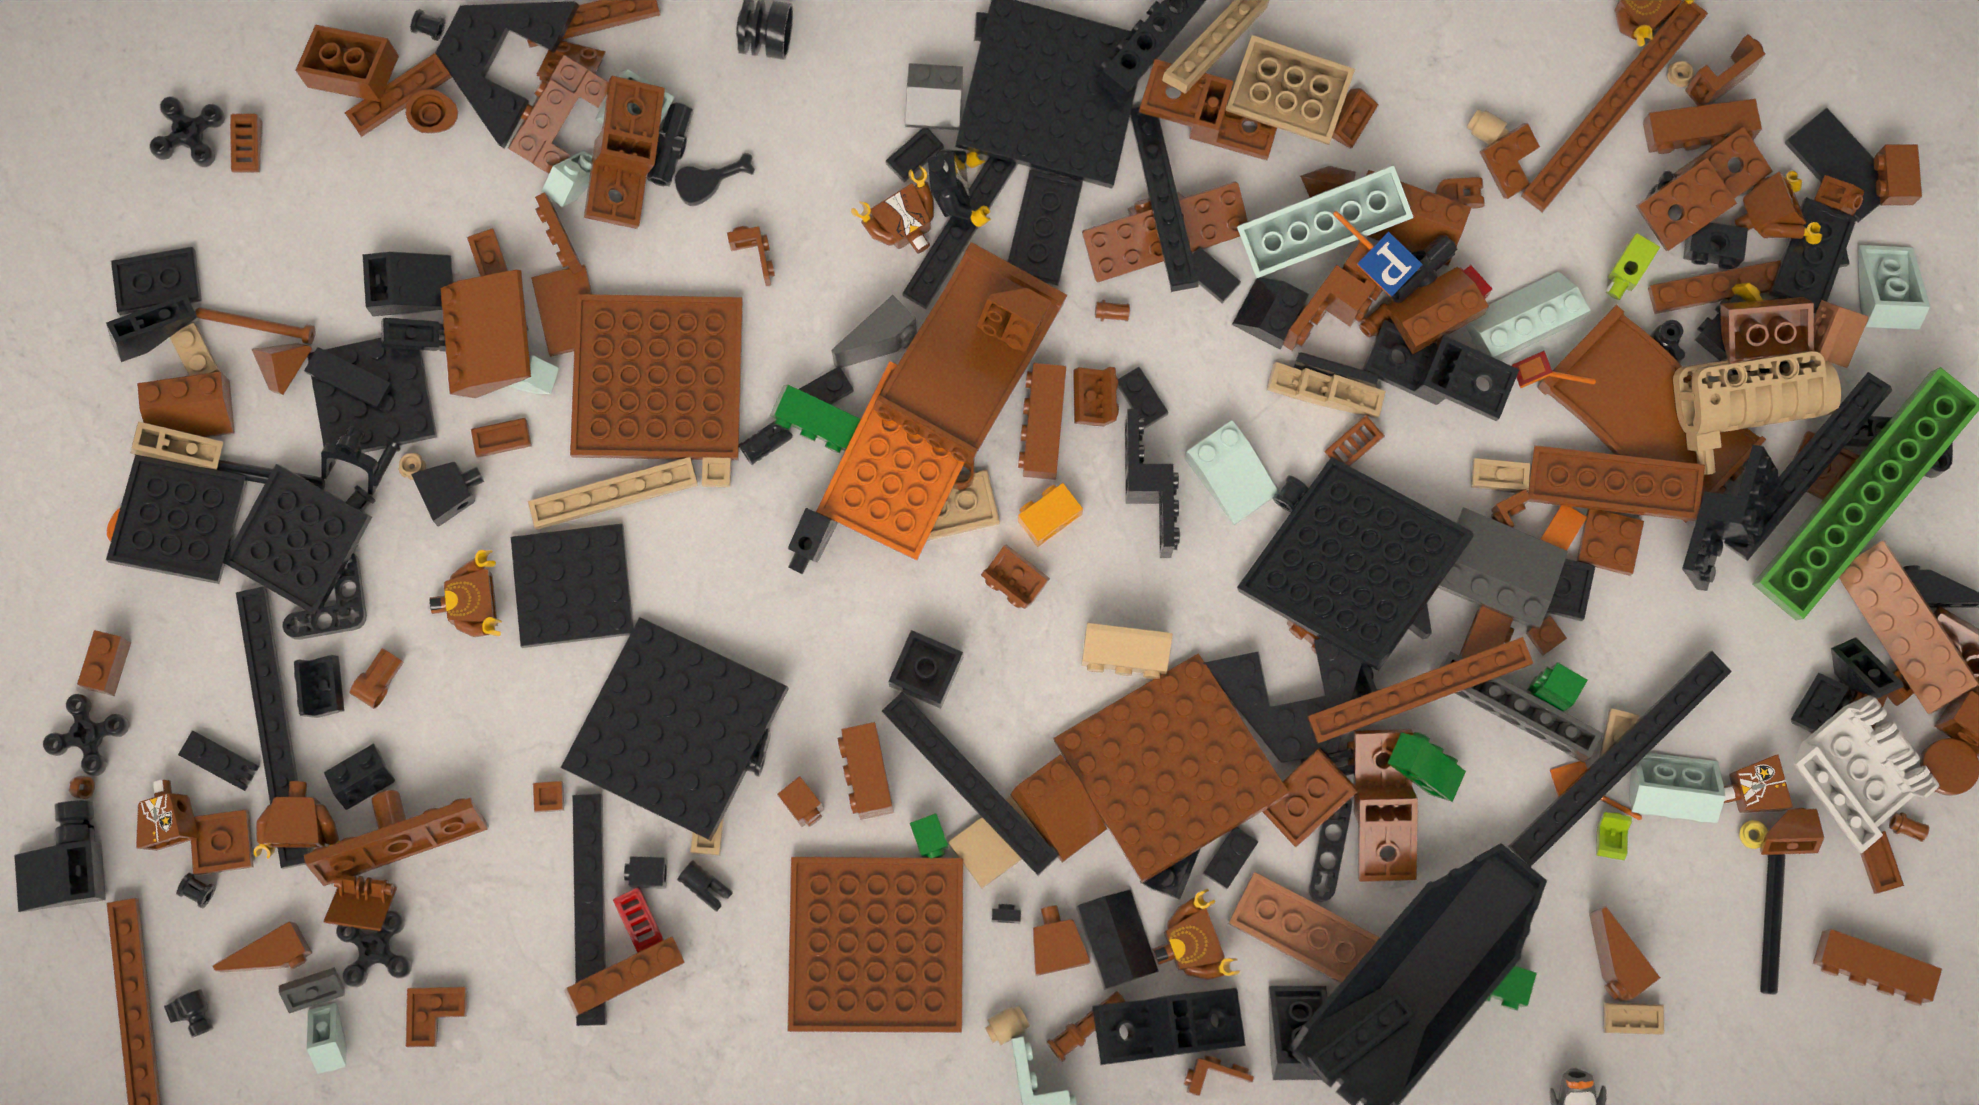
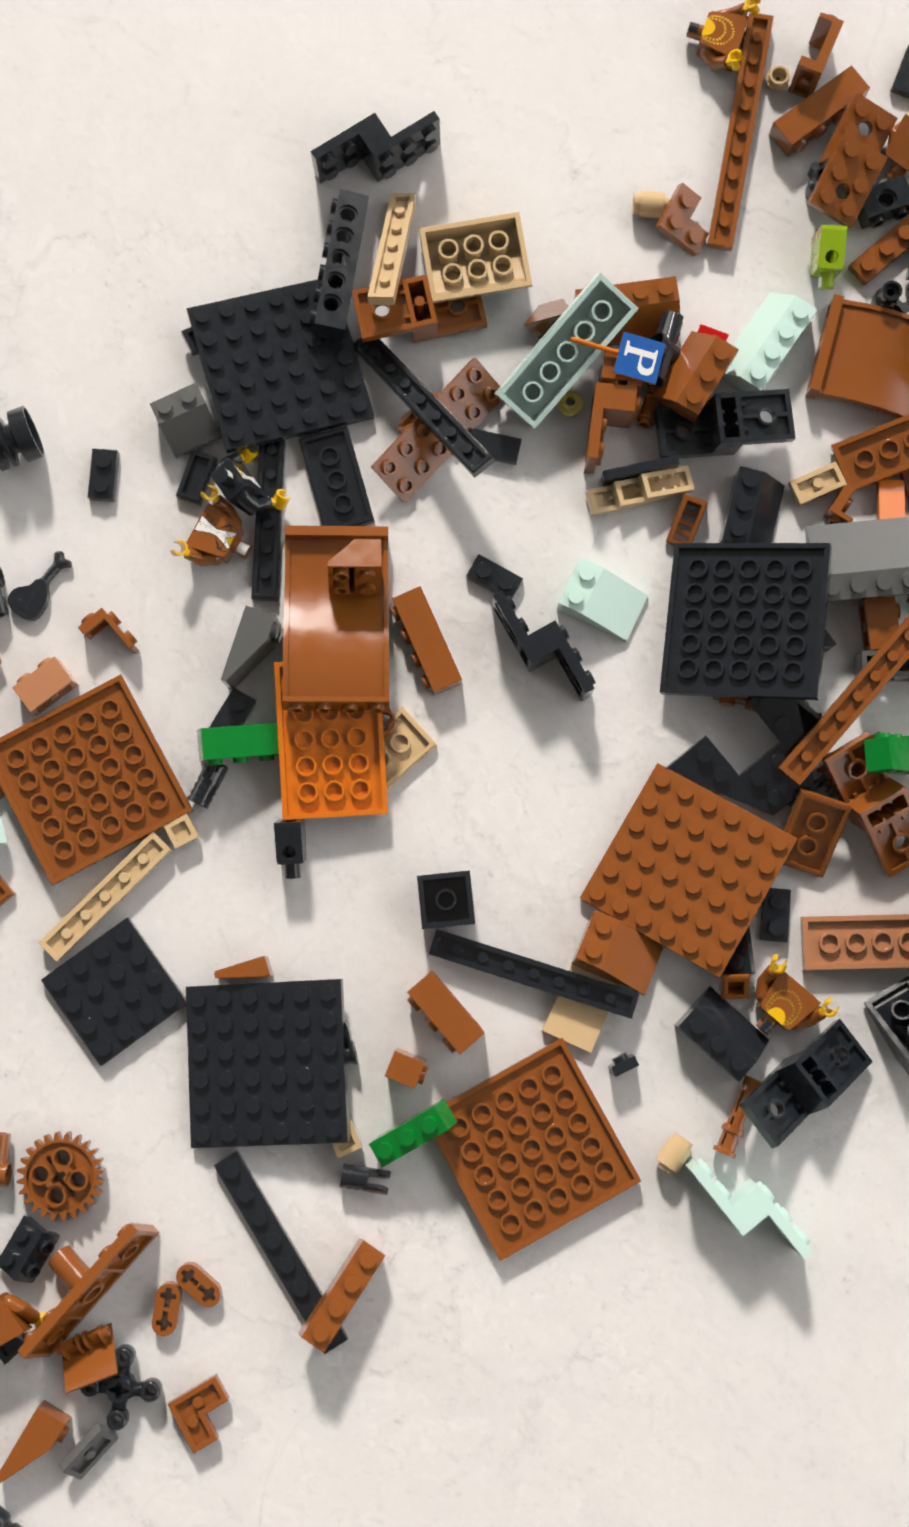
camera: 25 degrees left, 5 degrees up
light aqua slope [307,1003,346,1074] -> none
dark orange torso [429,550,502,637] -> none
dark orange plate [533,781,564,813] -> none
red slope [613,887,664,953] -> none
black brick [624,856,668,889] -> none
green brick [910,813,949,859] -> none
dark orange bracket [981,544,1050,609] -> none
light orange brick [1018,483,1083,547] -> none
dark orange torso [1033,905,1090,976] -> none
dark orange bracket [1073,367,1119,427] -> none
tan slope [1081,623,1173,679] -> none
dark orange pin [1095,299,1130,322] -> none
dark orange bracket [1184,1055,1254,1096] -> none
black slope [1232,277,1309,350] -> none
black bush [1273,475,1309,512] -> none
black beam [1309,798,1352,902] -> none
dark orange slope [1332,88,1379,148] -> none
dark orange plate [1435,177,1485,209] -> none
orange piece [1512,351,1596,388] -> none
none -> nougat brick [12,657,78,716]
none -> dark orange gear [16,1131,106,1221]
none -> black plate [87,448,120,502]
none -> dark orange beam [152,1281,182,1336]
none -> dark orange beam [176,1262,222,1307]
none -> dark orange slope [214,956,273,979]
none -> green brick [369,1098,457,1168]
none -> light yellow plate [557,391,583,416]
none -> black slope [718,466,785,543]
none -> dark orange slope [719,974,750,999]

